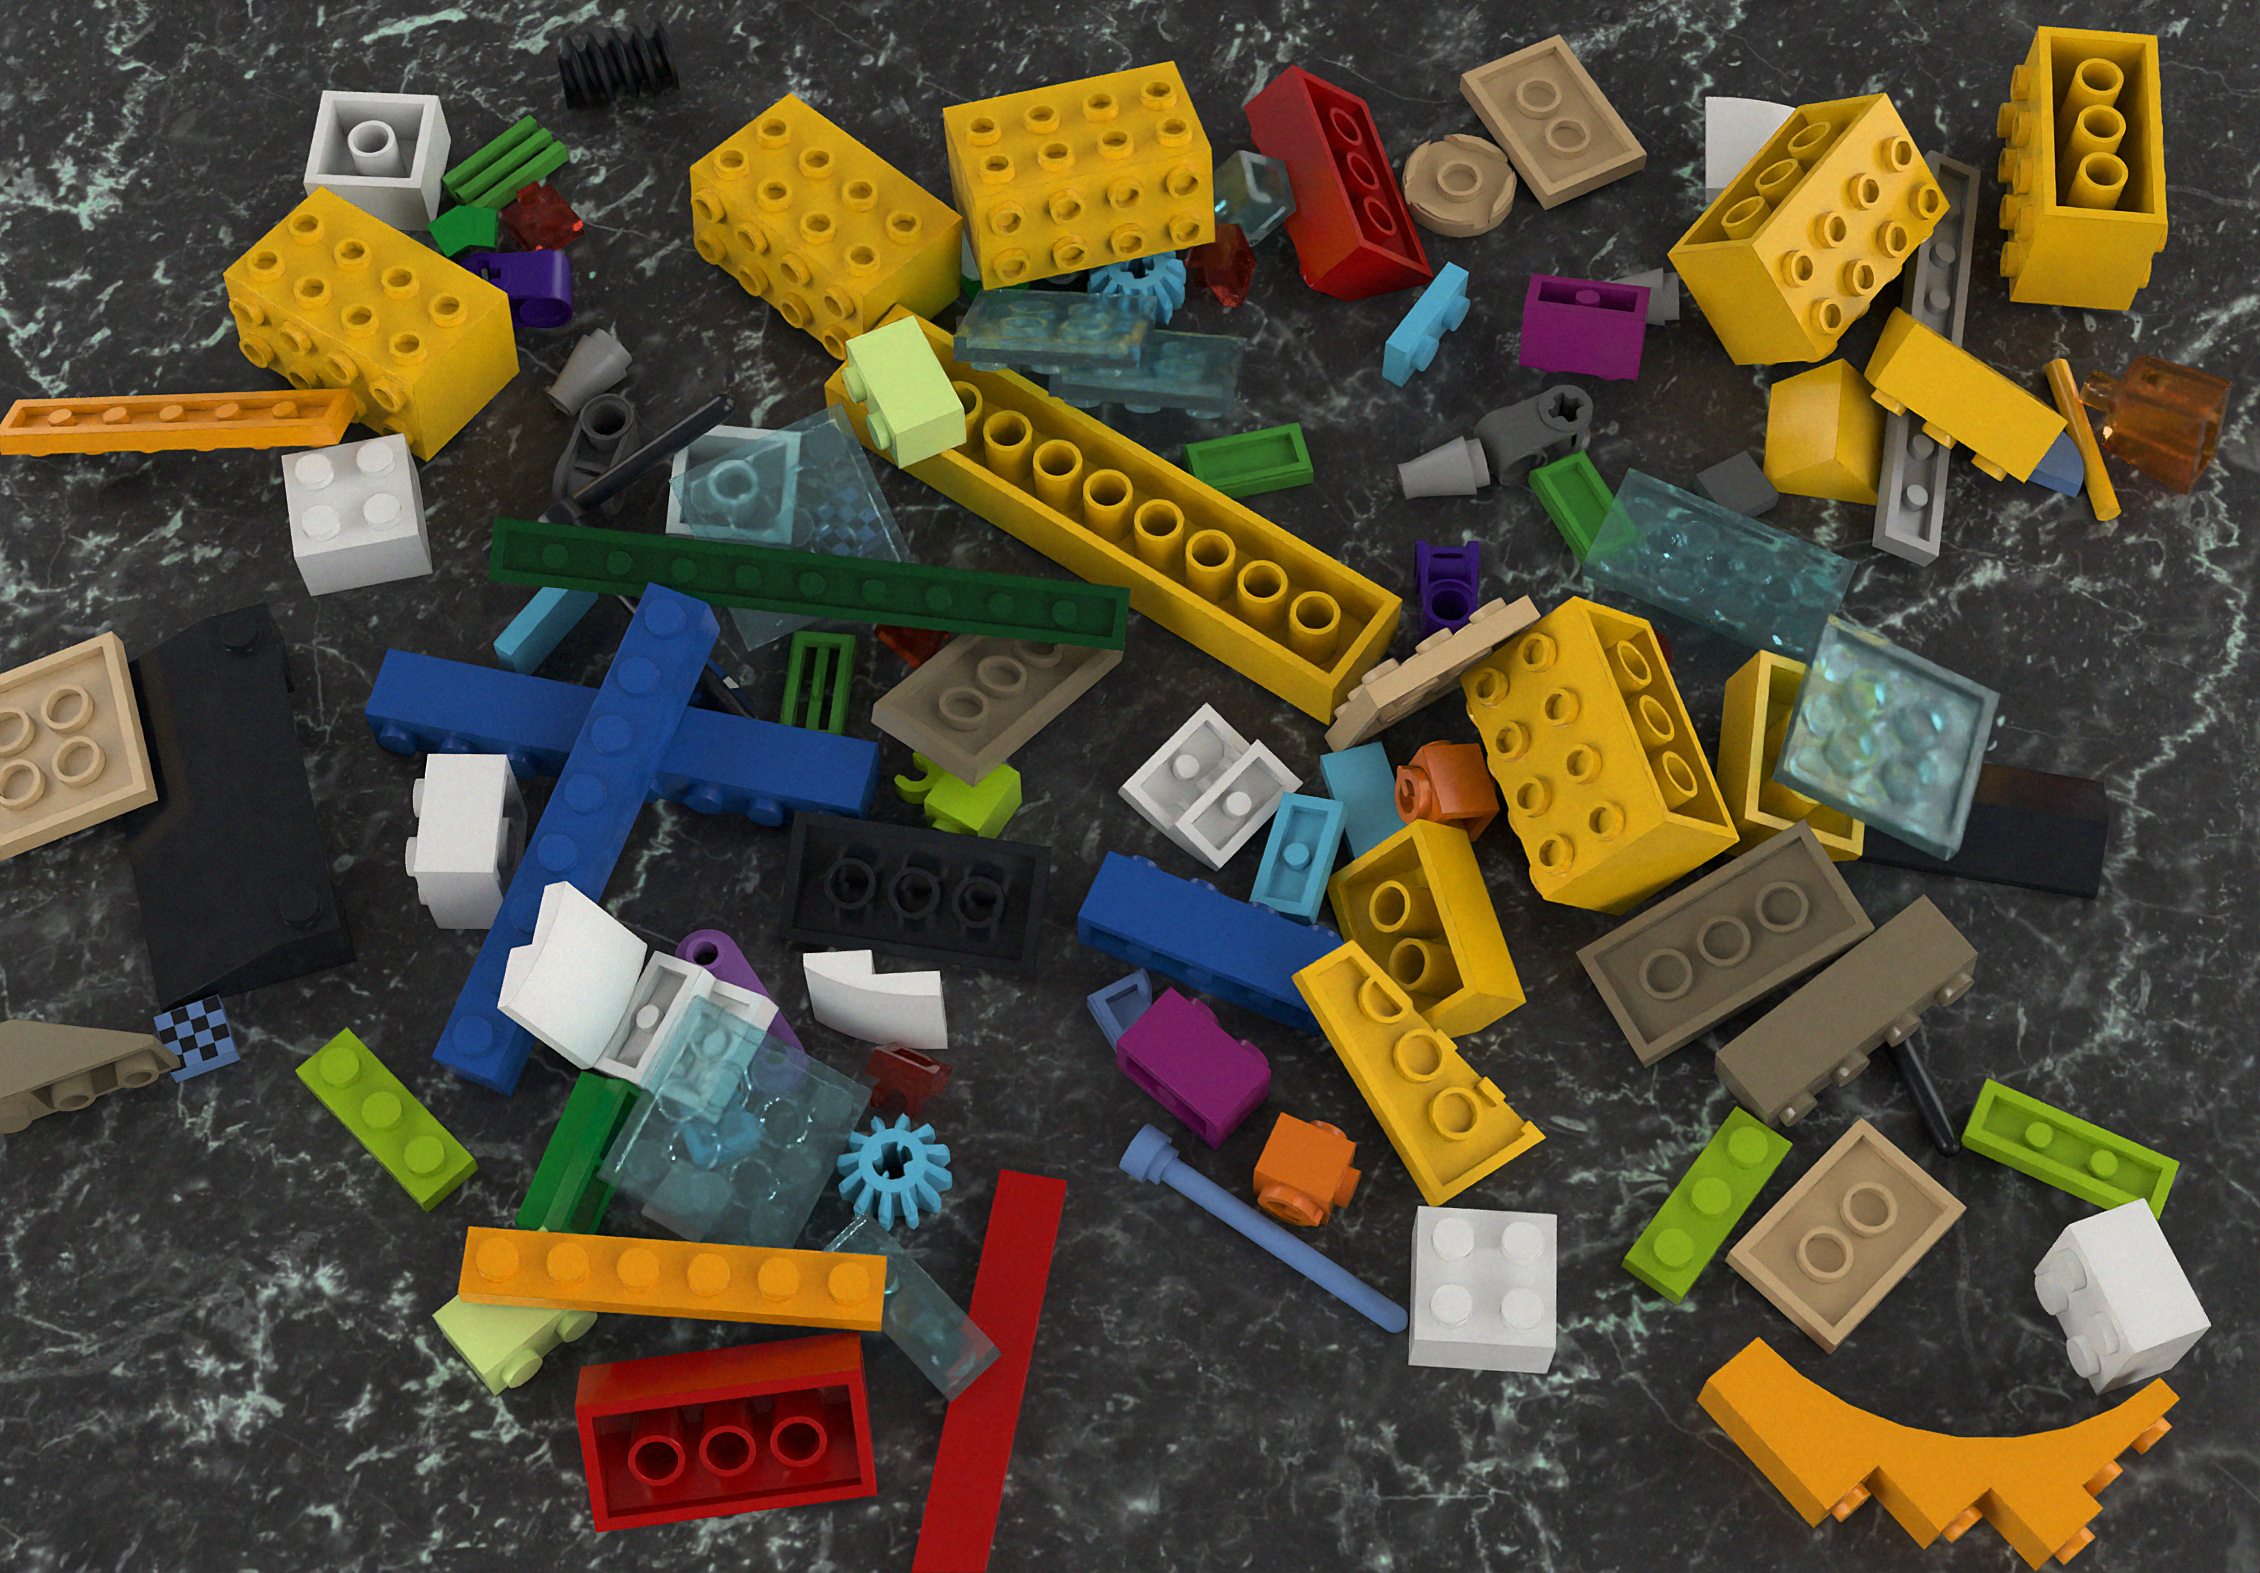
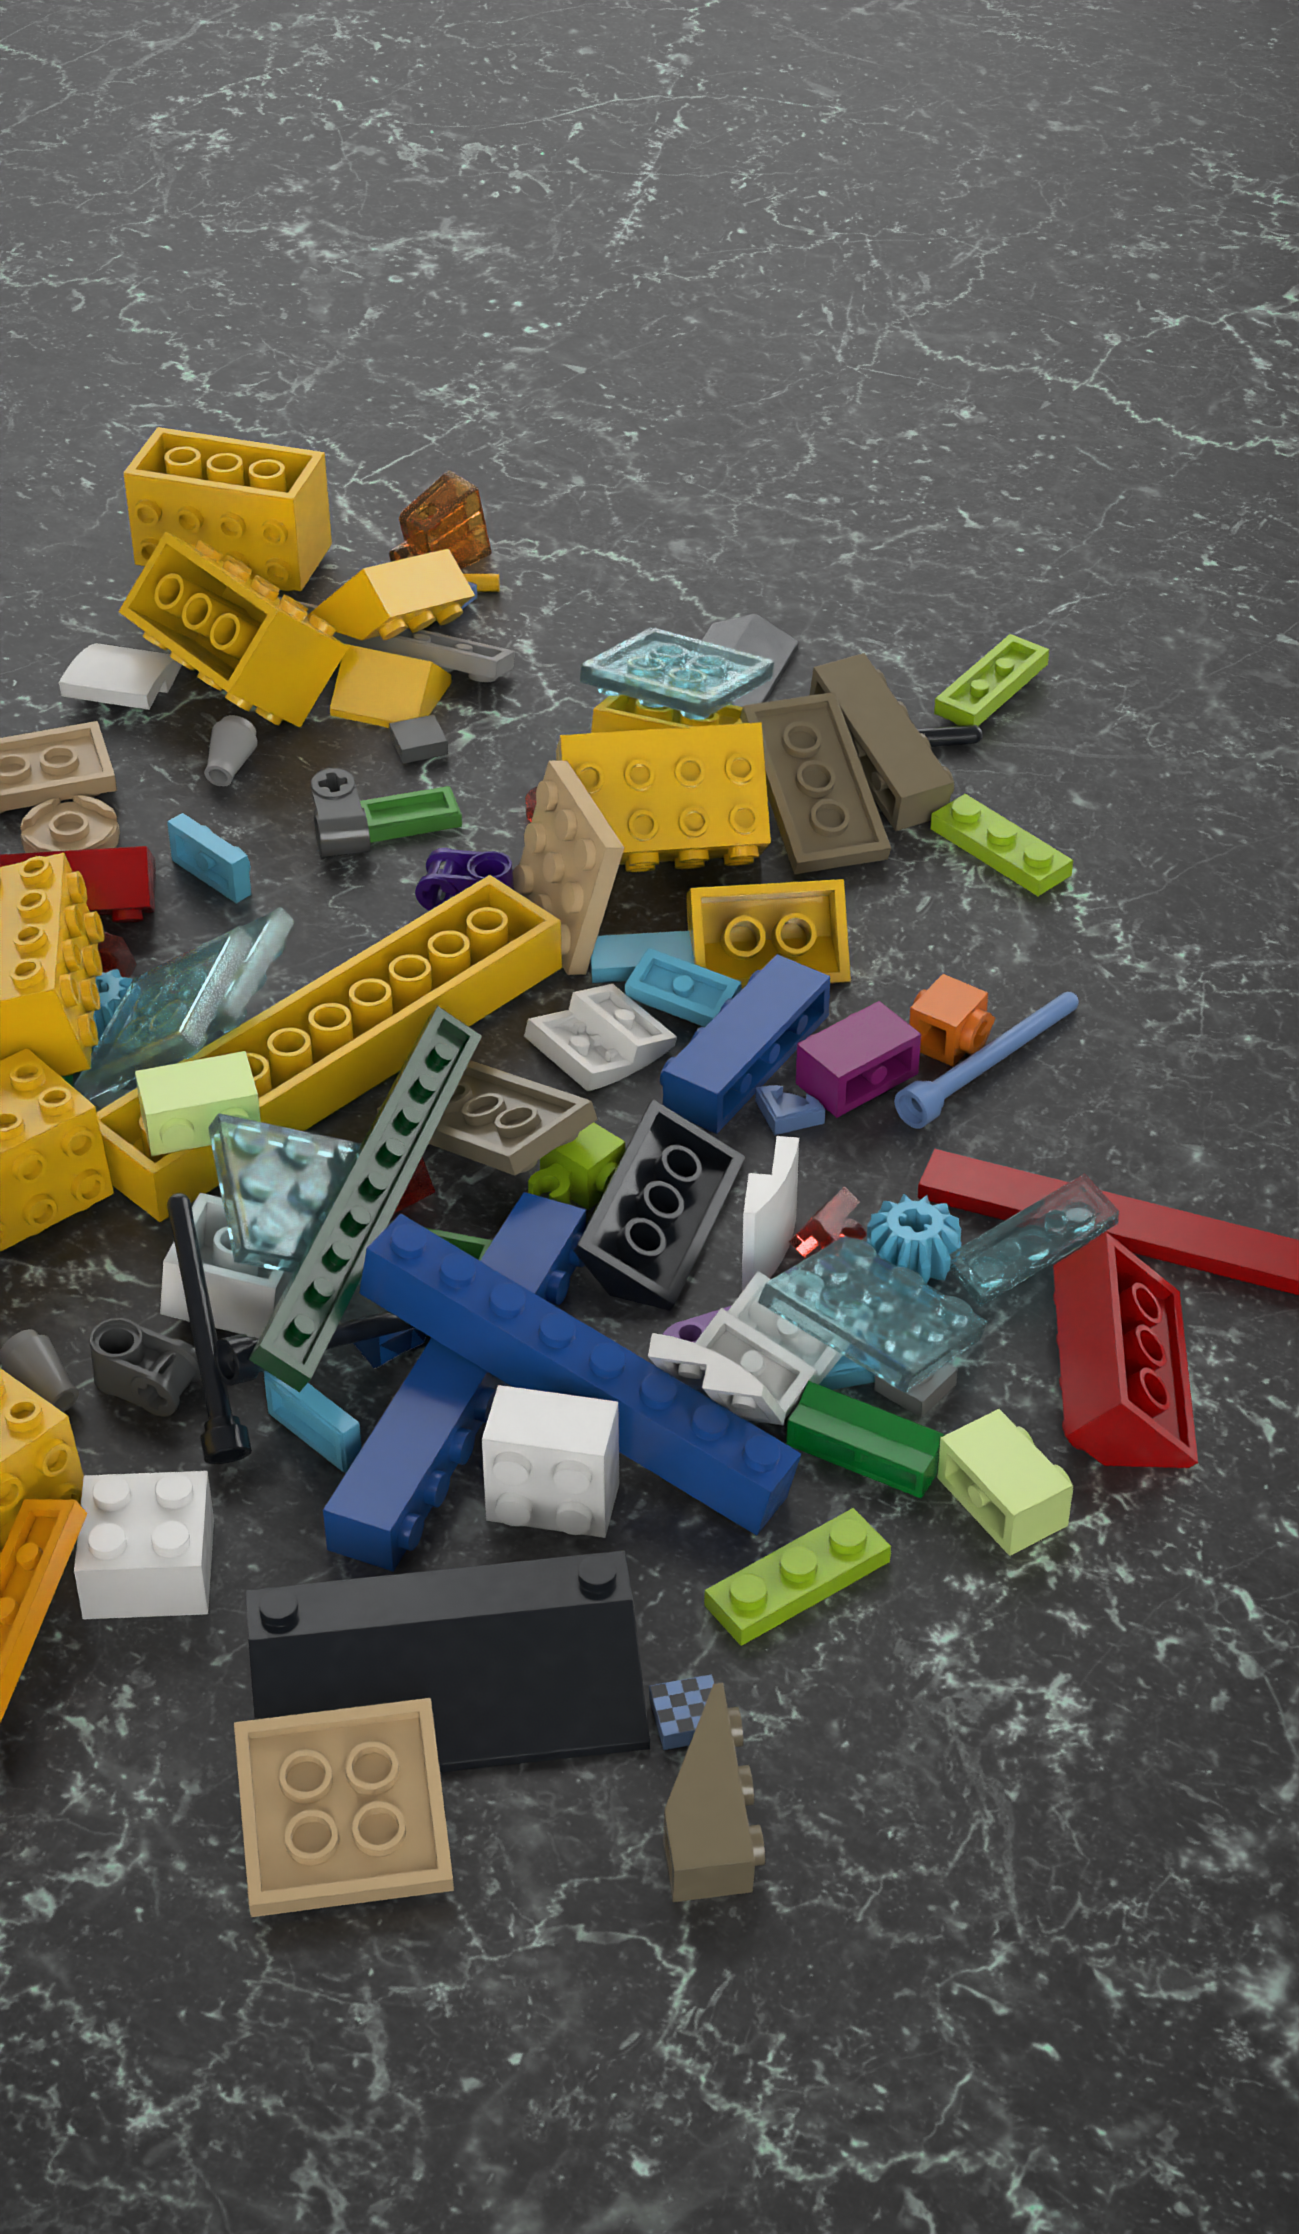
camera: 80 degrees left, 20 degrees down
light orange plate [458,1226,887,1332] -> none
bright green tile [1182,422,1314,499] -> none
yellow wing [1291,939,1546,1207] -> none
orange brick [1395,740,1500,842] -> none
light grey cone [1397,436,1490,500] -> none
white brick [1408,1206,1557,1374] -> none
magenta brick [1519,273,1651,380] -> none
clear light blue plate [1580,467,1858,666] -> none
light orange arch [1697,1337,2181,1571] -> none
tan plate [1725,1117,1967,1355] -> none
white brick [2034,1198,2212,1396] -> none

